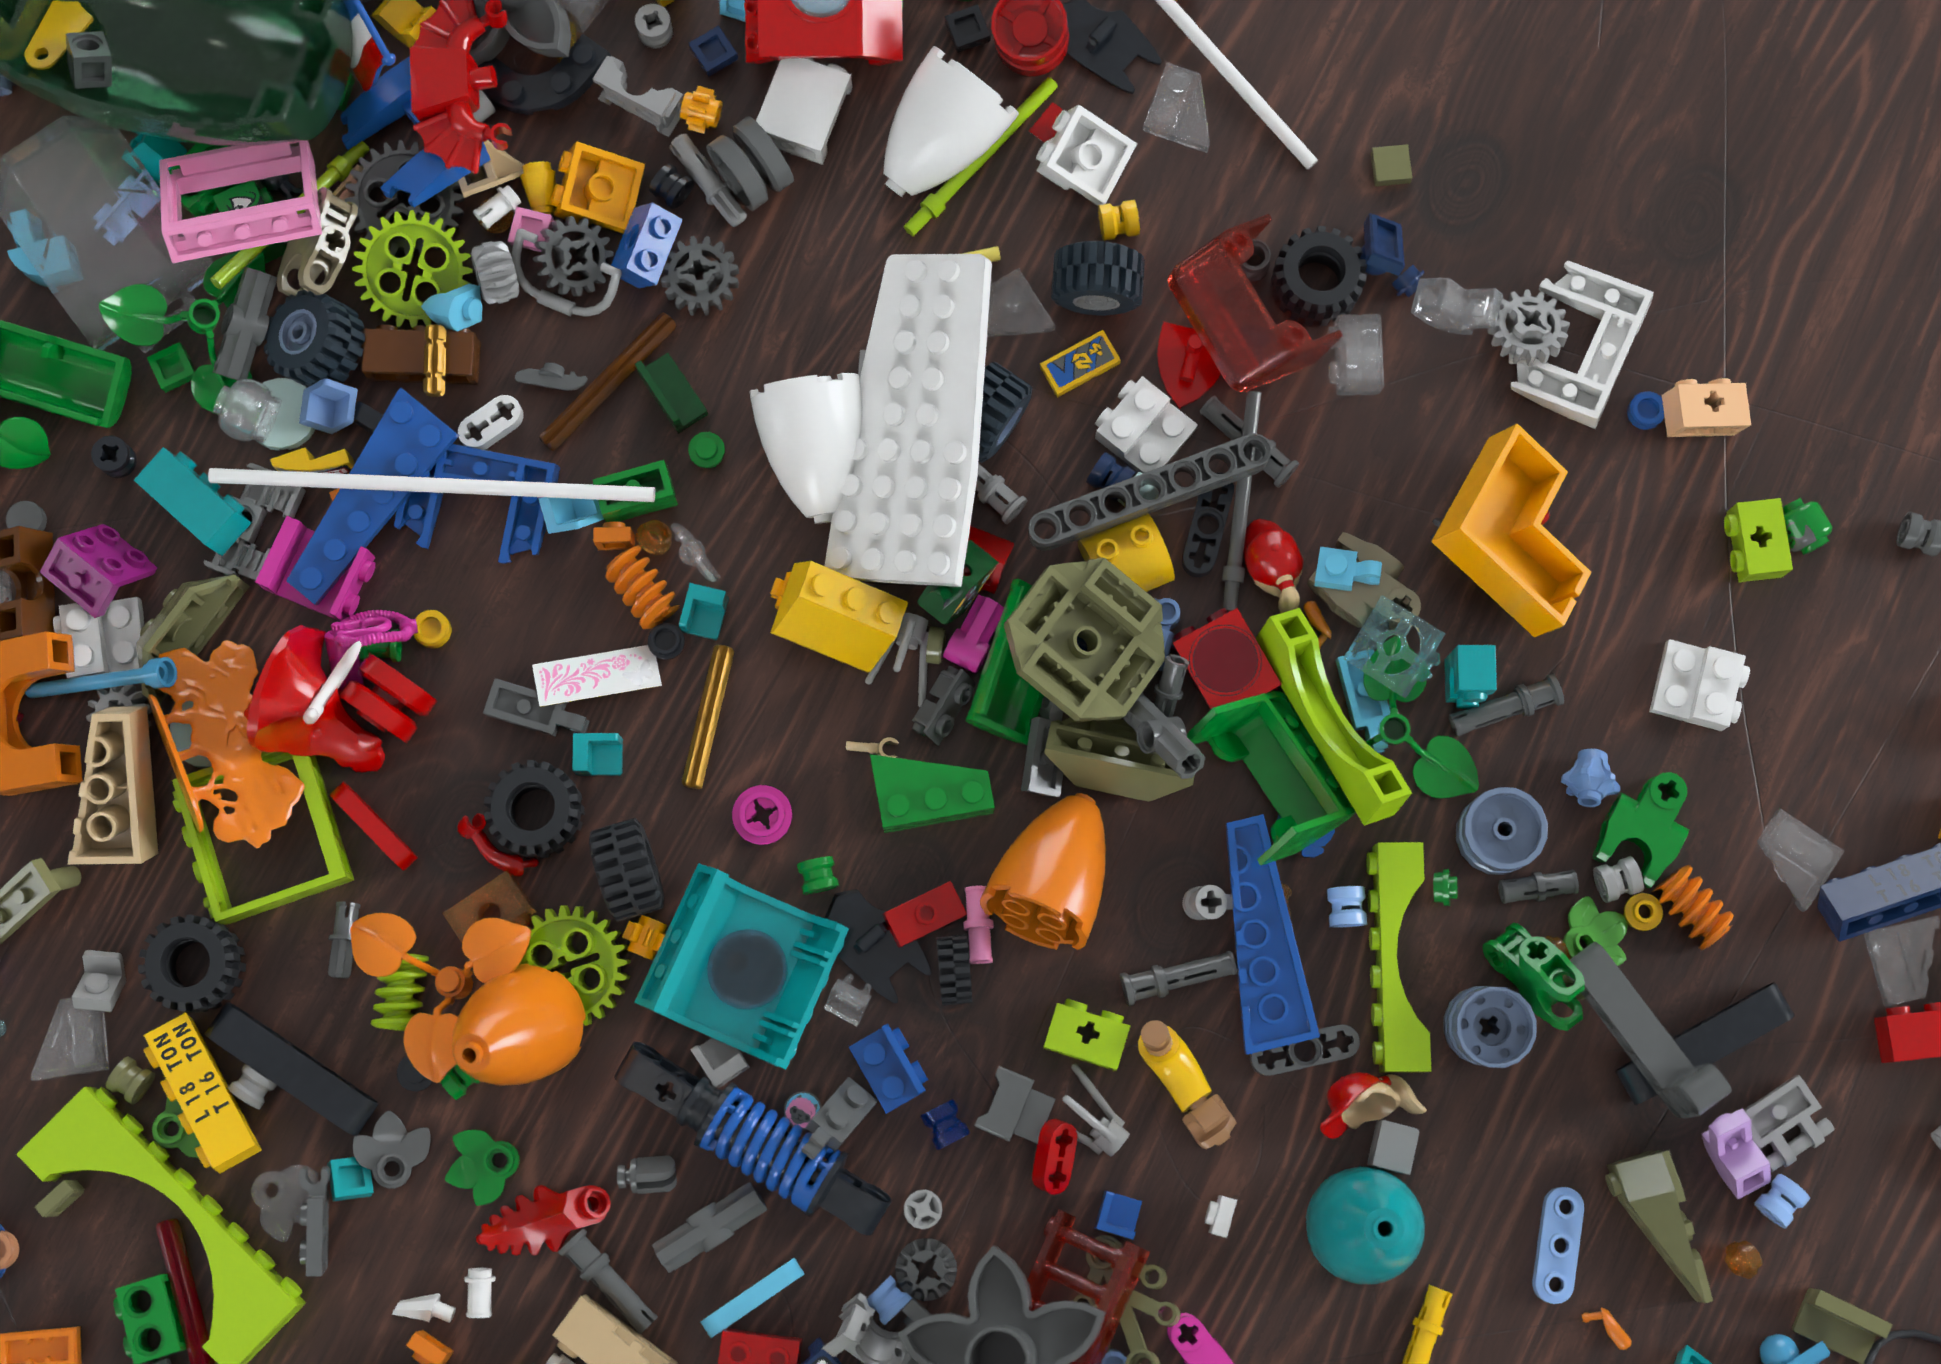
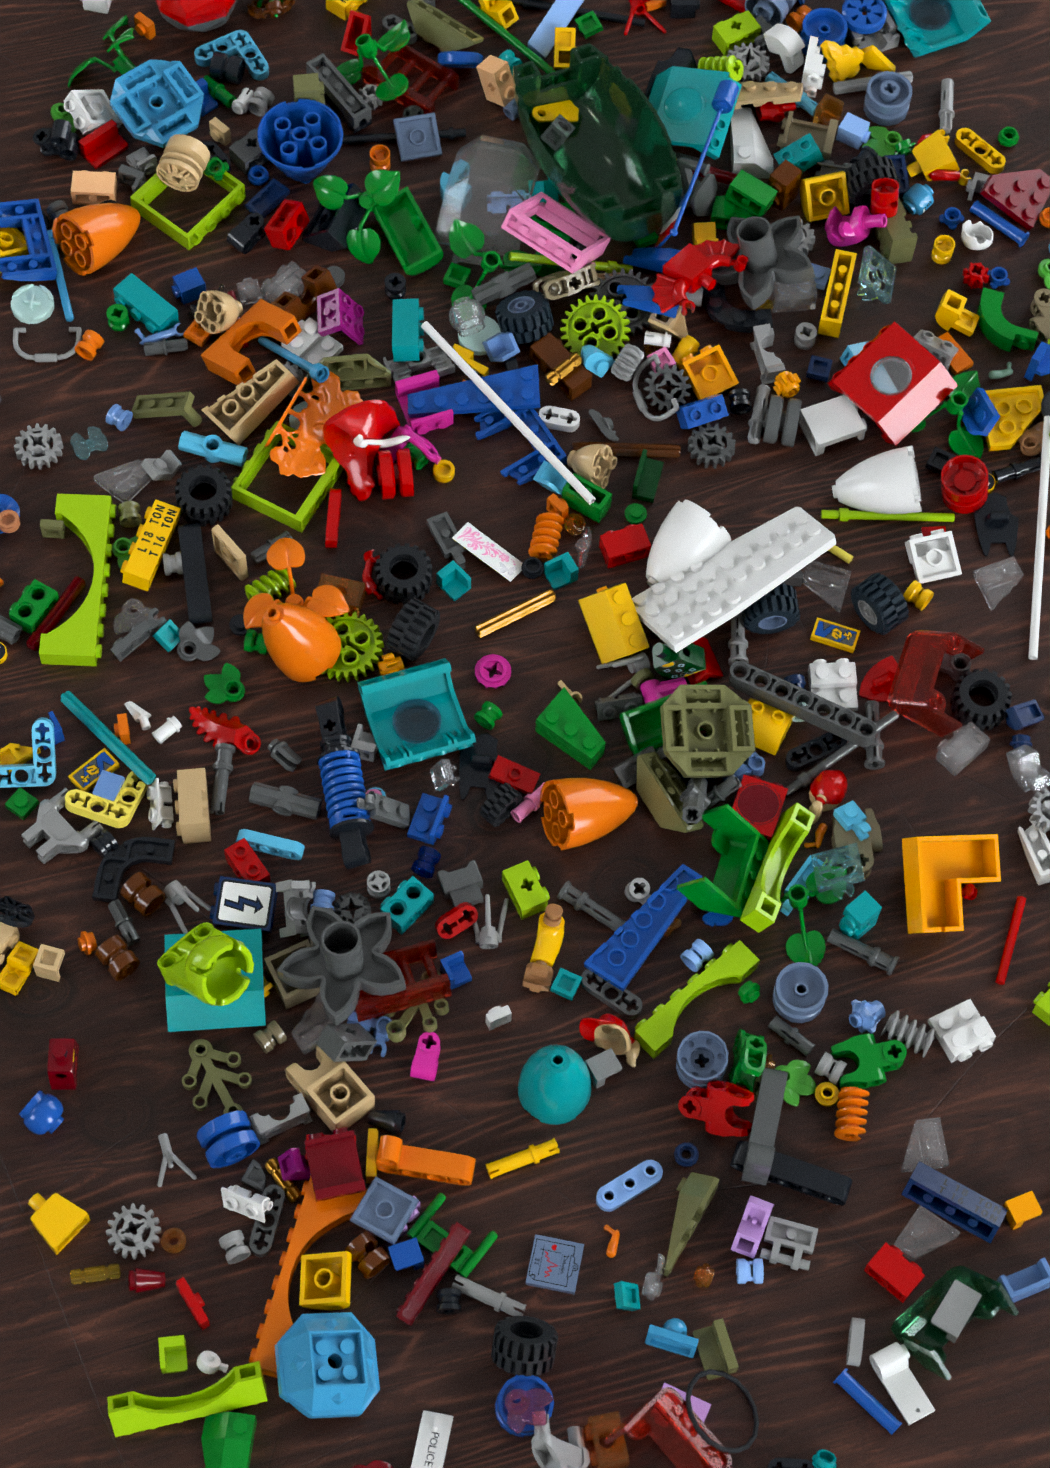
camera: 45 degrees right, 15 degrees down
none -> medium azure piece [178,431,248,467]
none -> tan plate [211,524,248,581]
none -> teal brick [380,876,434,935]
none -> teal plate [550,968,583,1001]
none -> tan piece [567,444,617,489]
none -> red brick [599,523,651,569]
none -> clear plate [642,1254,665,1301]
none -> dark blue plate [674,1142,699,1167]
none -> red piece [678,1080,754,1137]
none -> light grey piece [880,1010,935,1058]
none -> red bar [995,896,1026,985]

